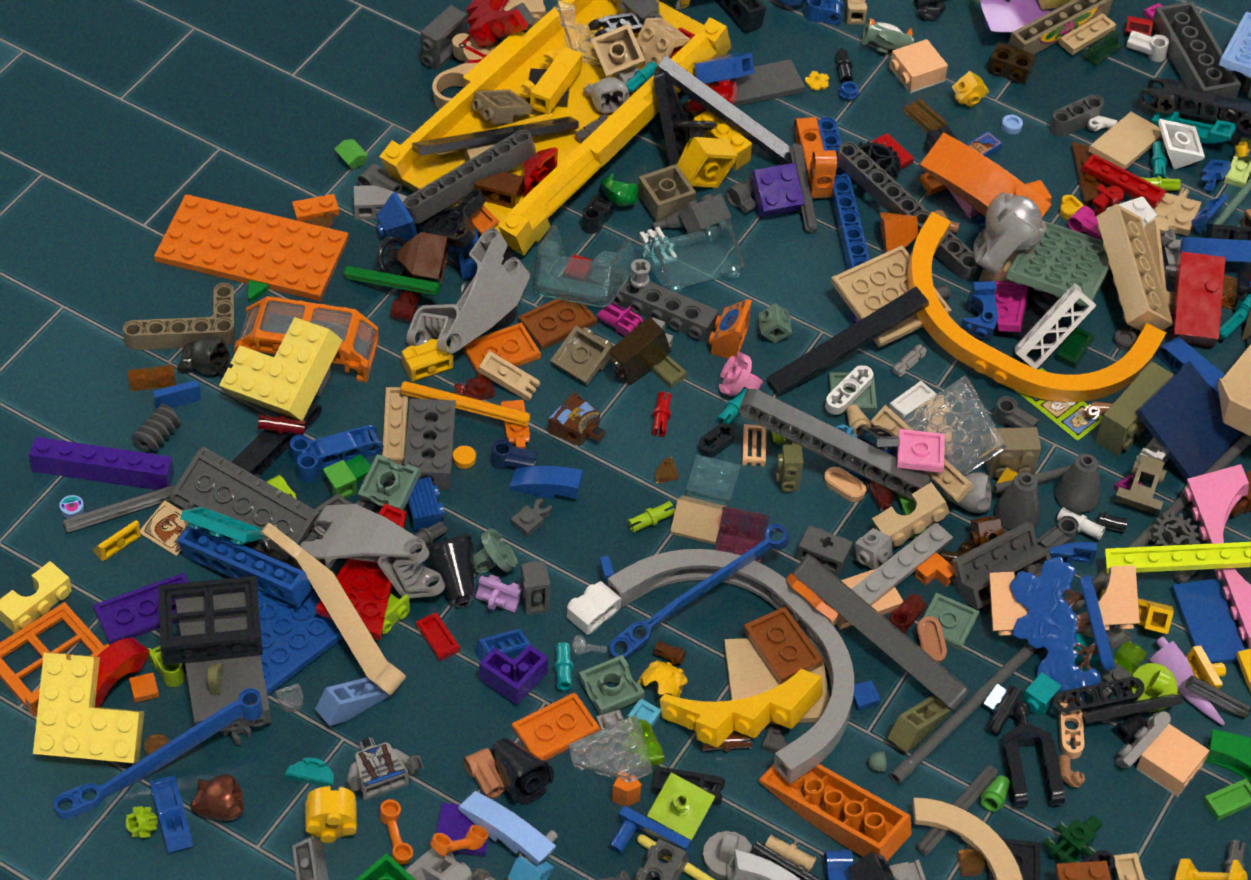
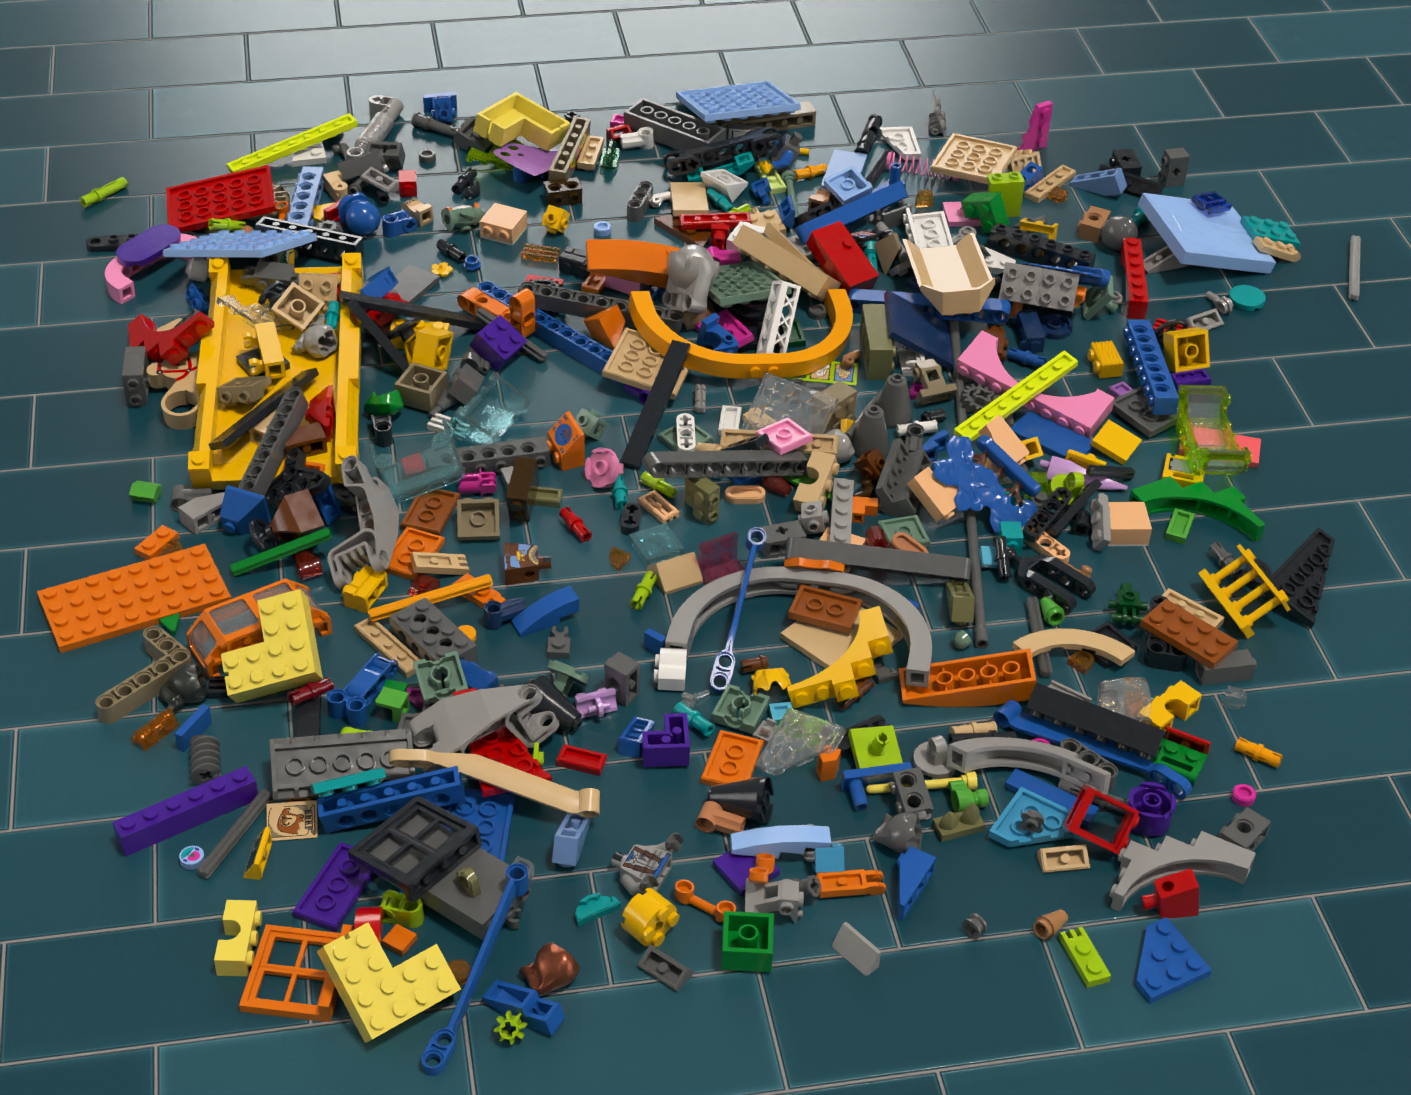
camera: 40 degrees left, 10 degrees down
dark grey axle [575,114,609,143] -> none
light grey bush [630,259,651,288] -> none

